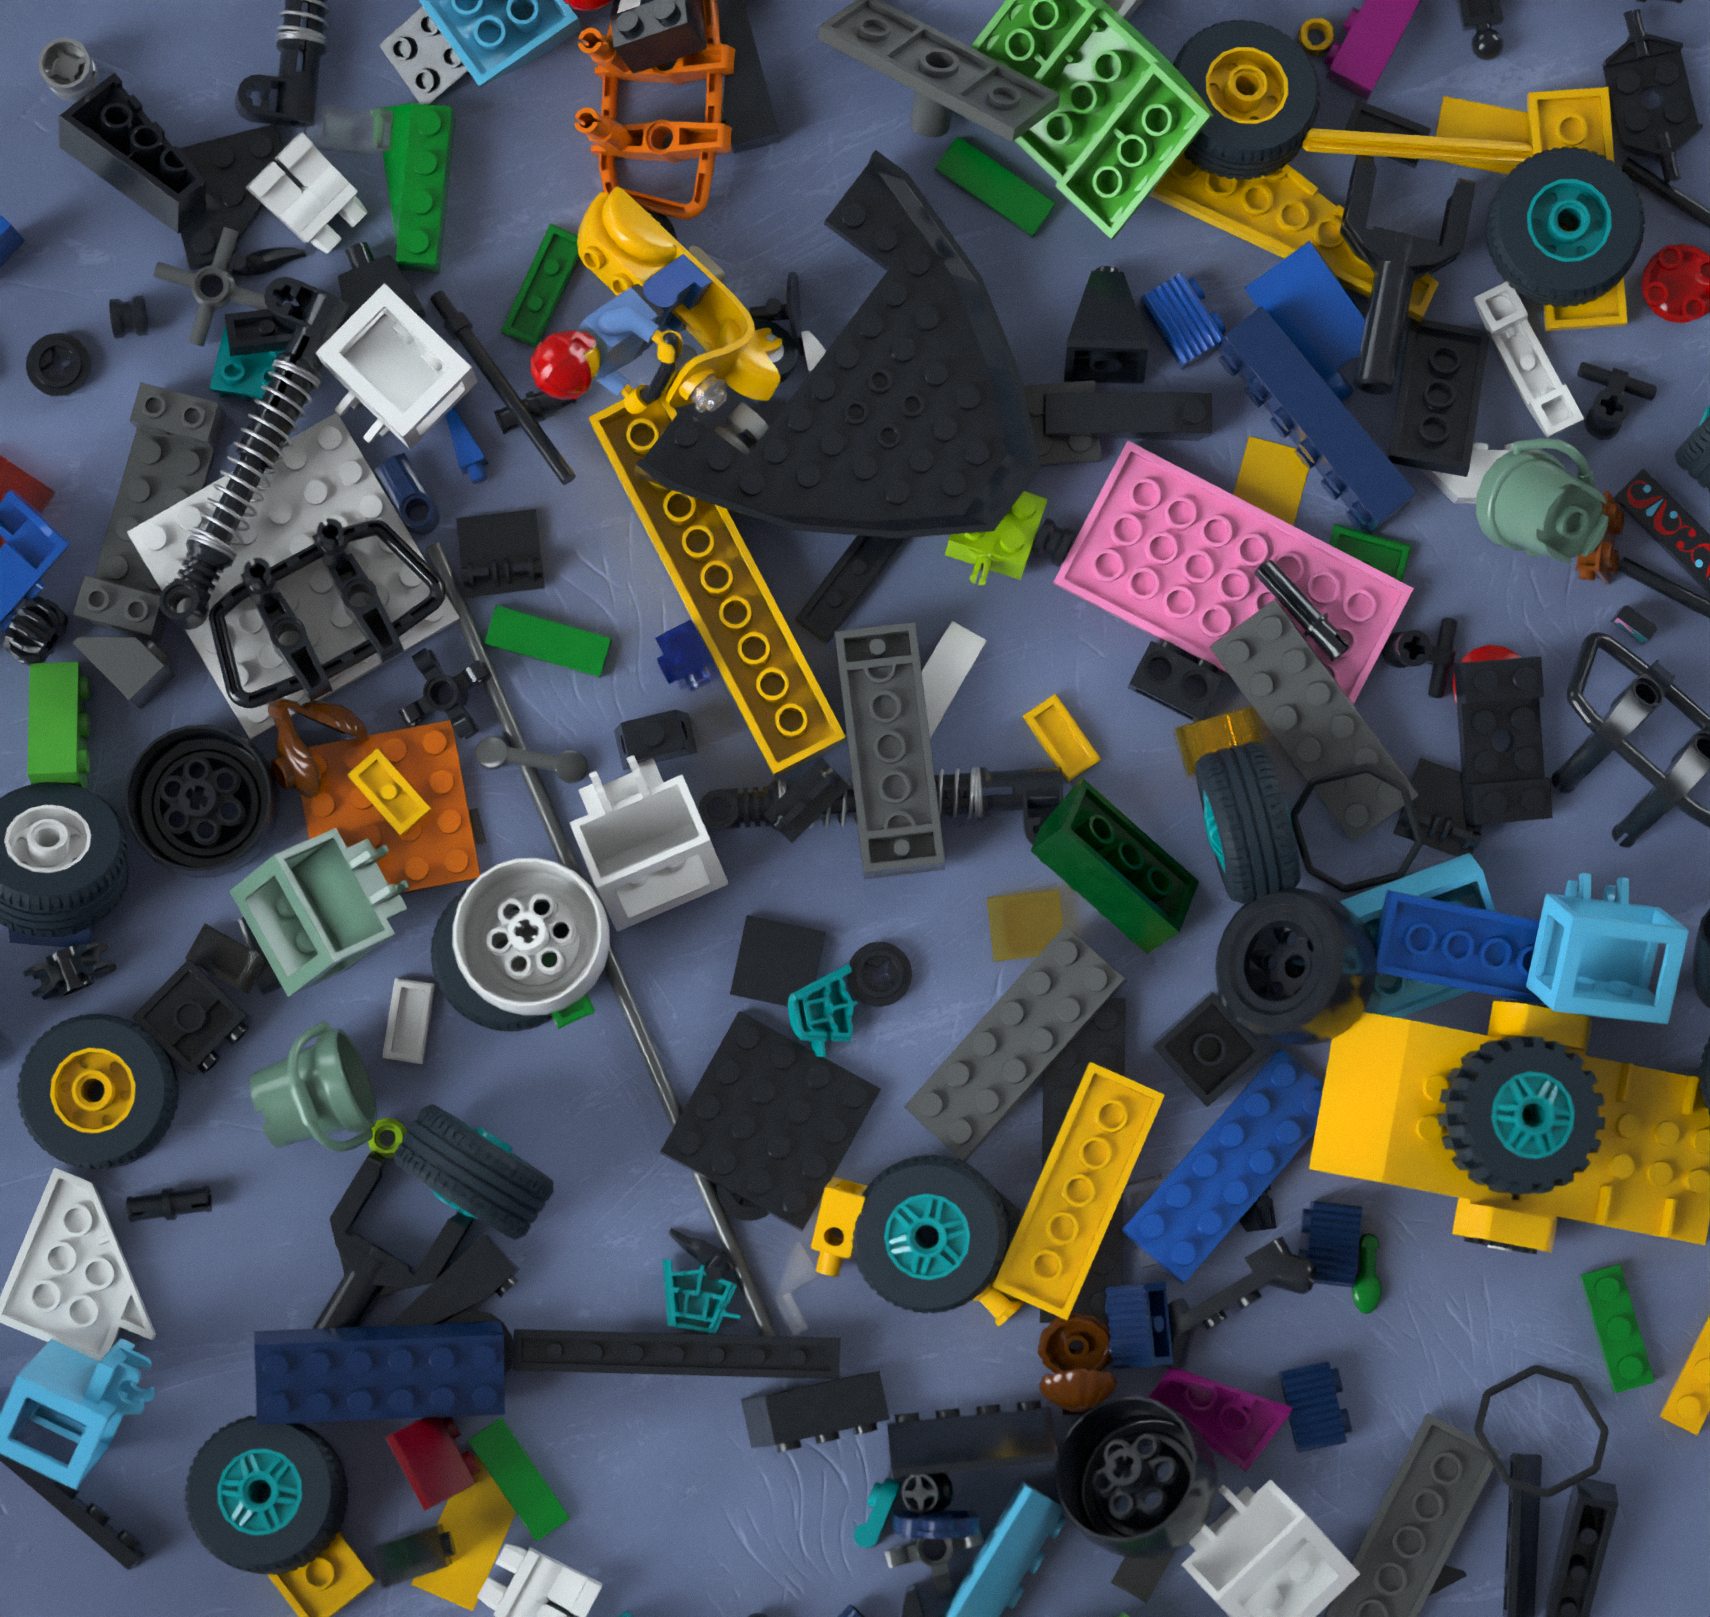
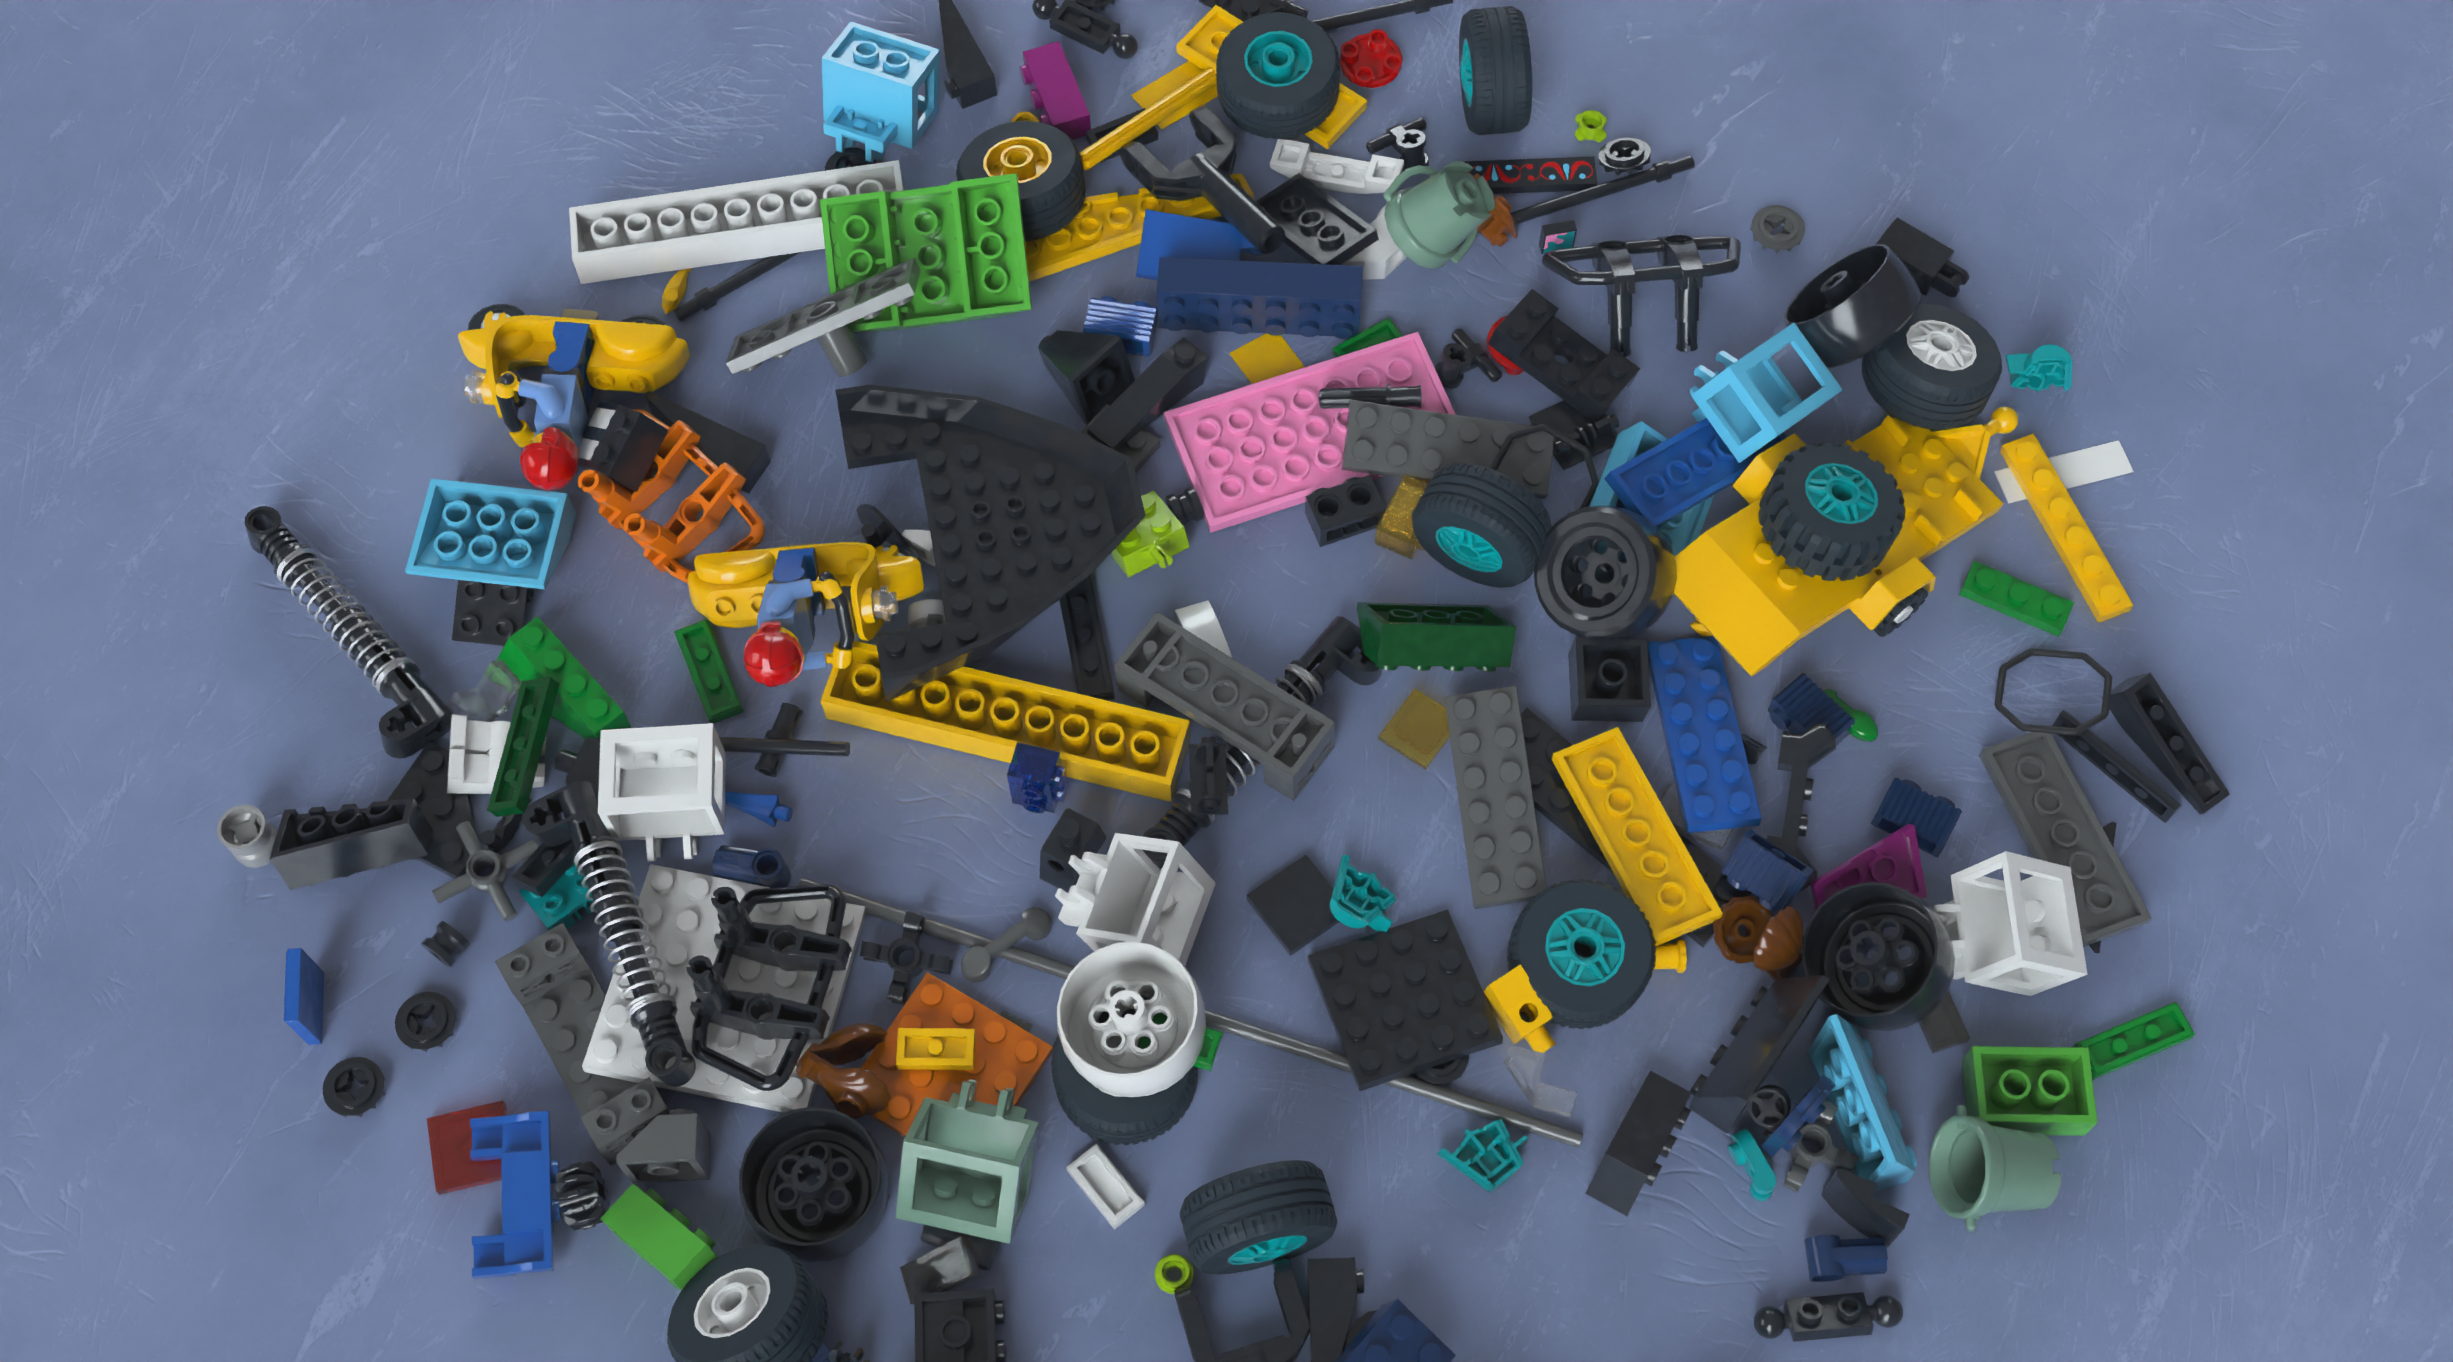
camera: 50 degrees left, 20 degrees down
sand green piece [249,1021,377,1152] -> none
black hinge [456,509,545,598] -> none
green tile [484,605,612,678] -> none
black plate [513,1329,841,1380] -> none
black bar [669,1228,737,1281] -> none
black gear [847,942,912,1007] -> none
green tile [934,136,1056,238] -> none
yellow tile [1022,693,1101,783] -> none
none -> dark green plate [487,677,559,817]

